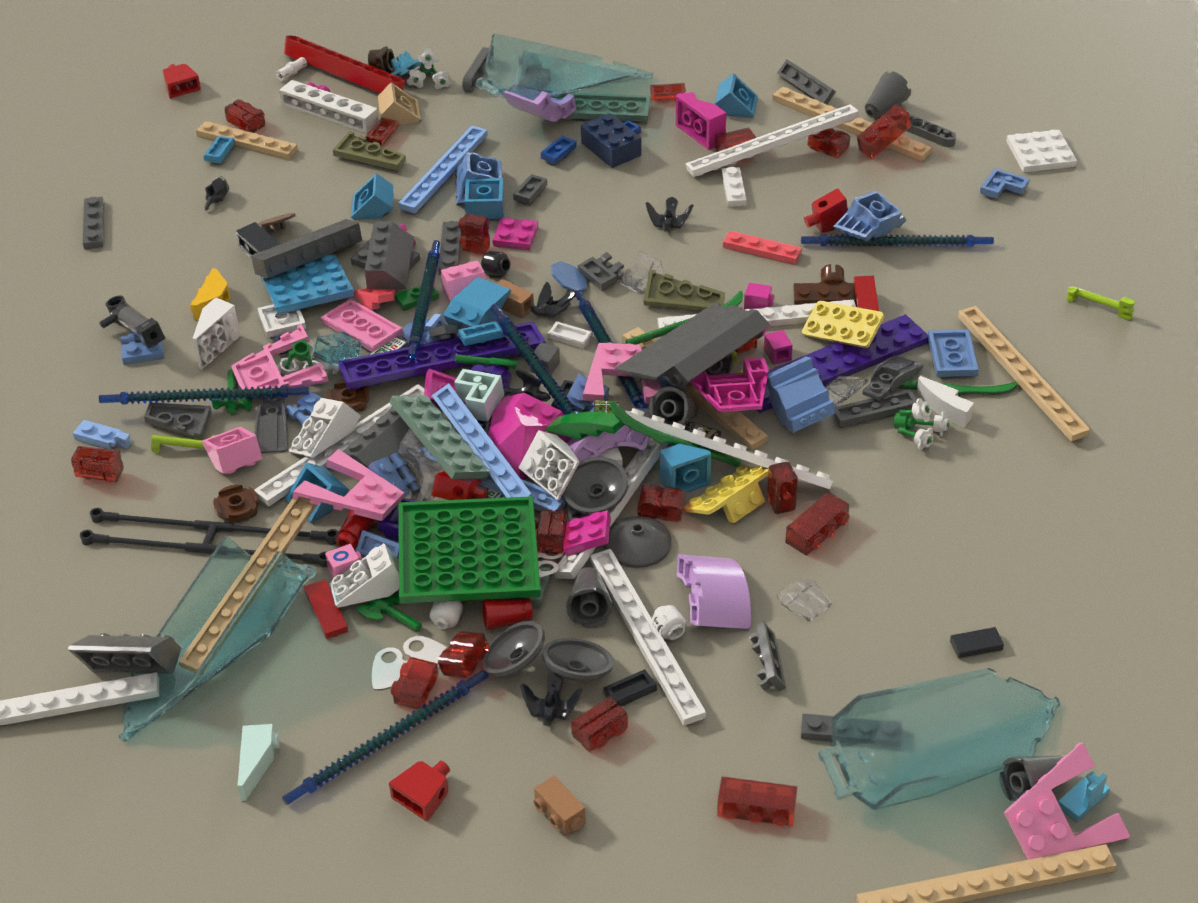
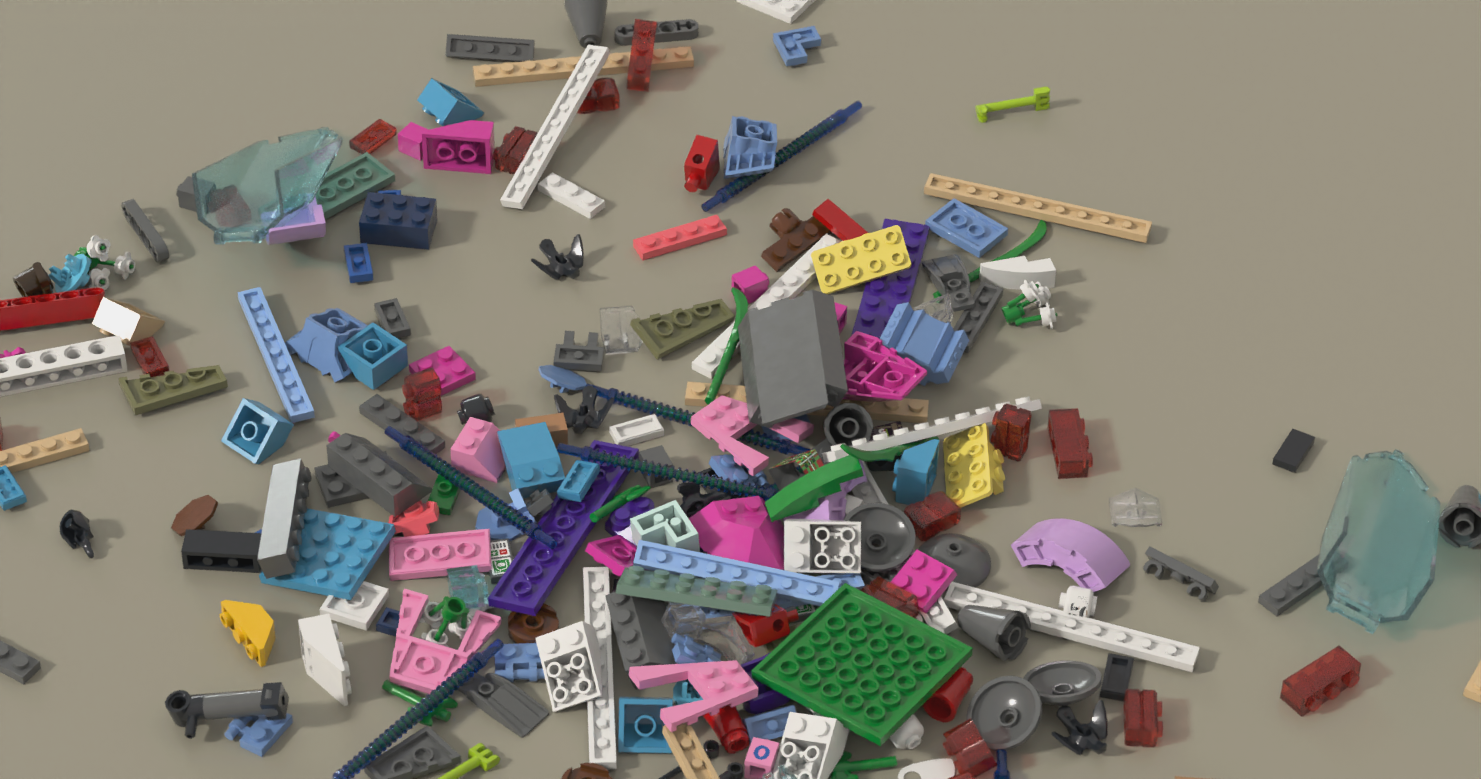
camera: 50 degrees left, 0 degrees up
bright pink slope [202,427,263,474] -> none

